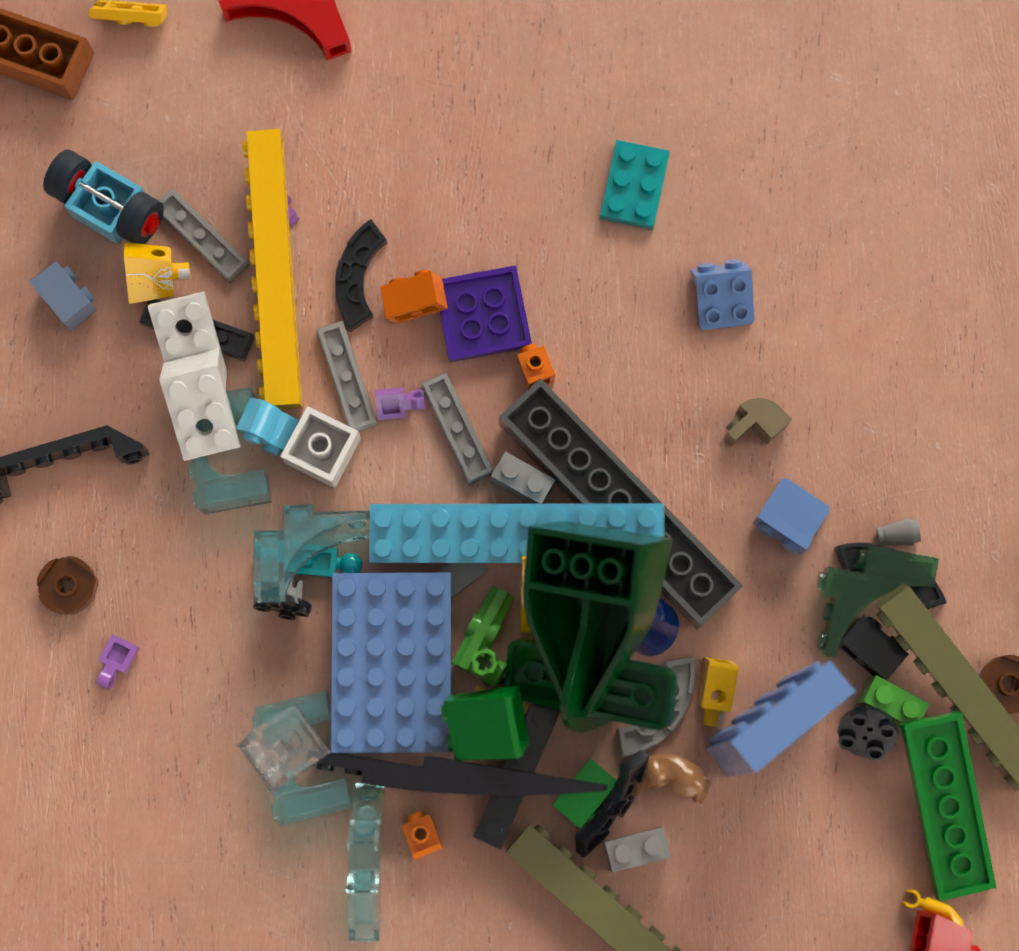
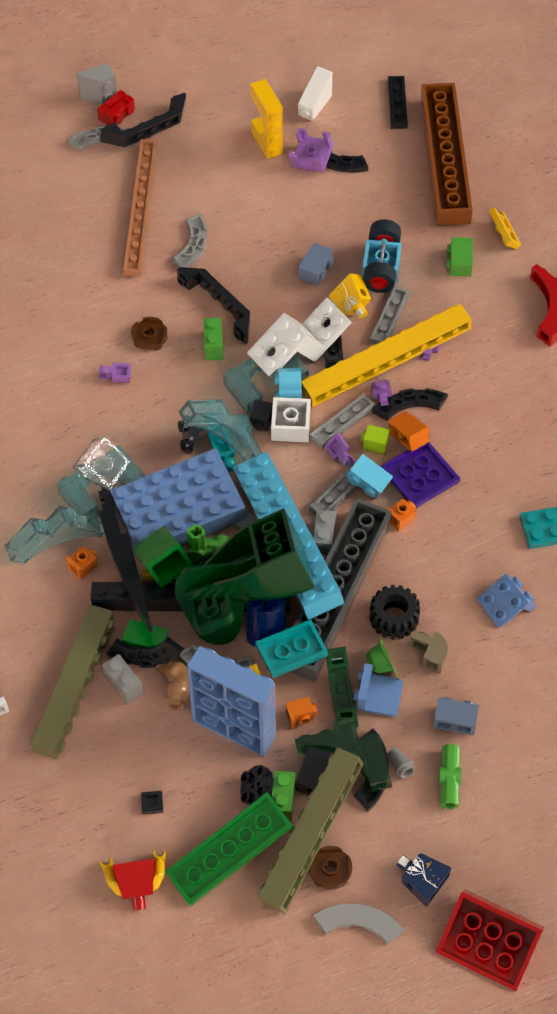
camera: 70 degrees right, 20 degrees down
none -> black tile [141,791,164,815]
none -> bright green brick [203,318,224,361]
none -> black brick [250,399,273,432]
none -> teal plate [255,619,328,679]
none -> orange brick [285,697,318,729]
none -> dark green slope [326,646,359,730]
none -> medium azure brick [345,454,393,499]
none -> lime brick [360,424,390,455]
none -> bright green piece [366,638,401,680]
none -> black tyre [369,585,420,640]
none -> medium lavender plate [371,379,392,406]
none -> sand blue brick [433,697,479,736]
none -> bright green piece [439,744,461,809]
none -> bright green brick [447,237,473,277]

